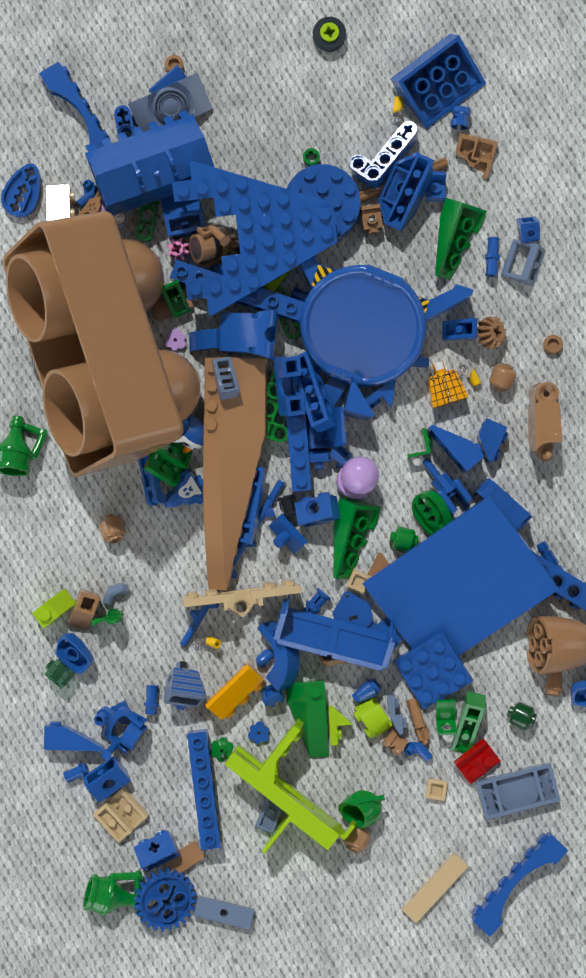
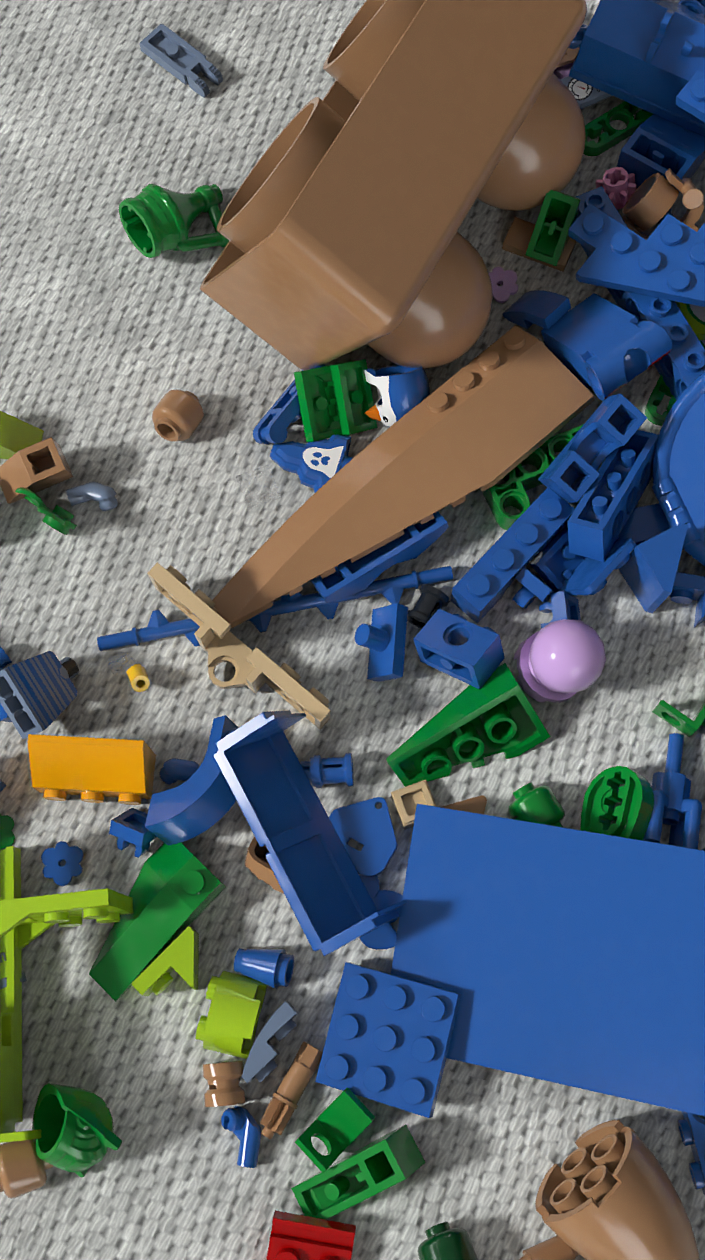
camera: 55 degrees right, 15 degrees down
sand blue slope [212,357,240,400] -> none
tan tile [425,778,448,801] -> none

